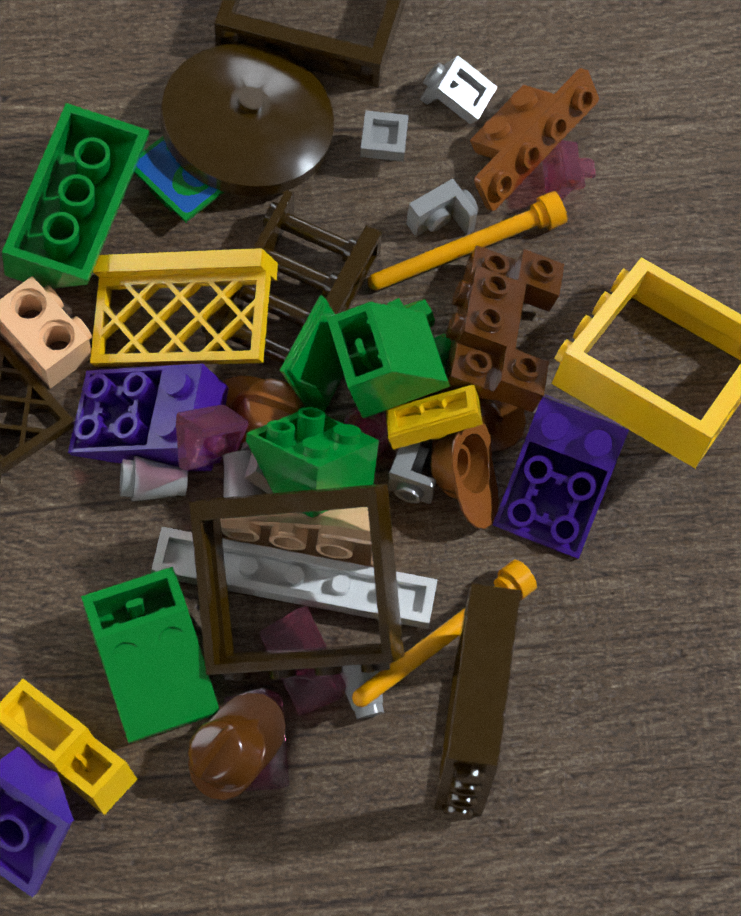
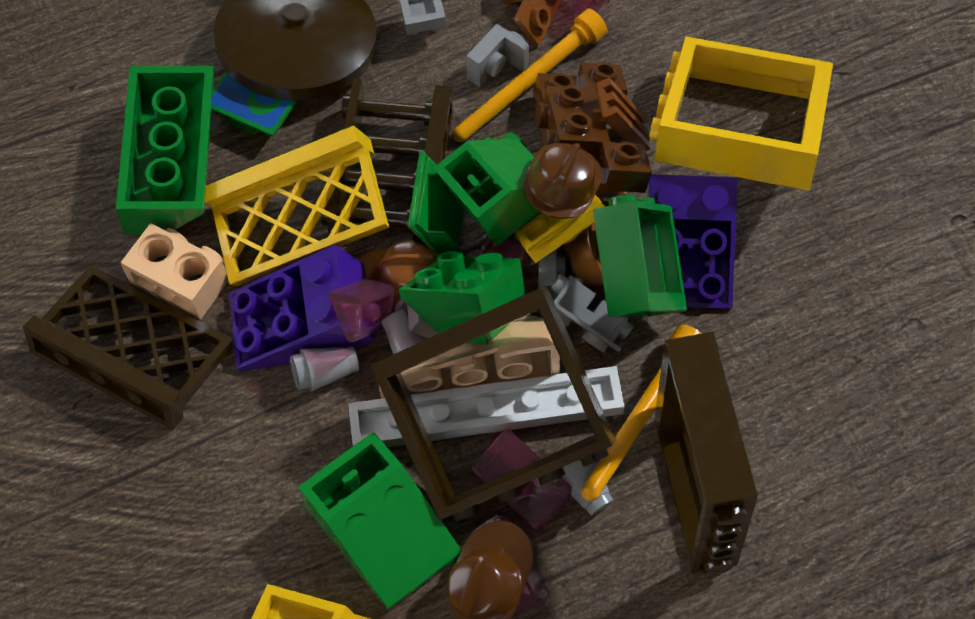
camera: 10 degrees left, 5 degrees down
none -> reddish brown piece [523,143,602,219]
none -> light grey hinge [550,274,634,353]
none -> green window [593,195,687,318]
none -> dark orange tile [596,77,651,151]

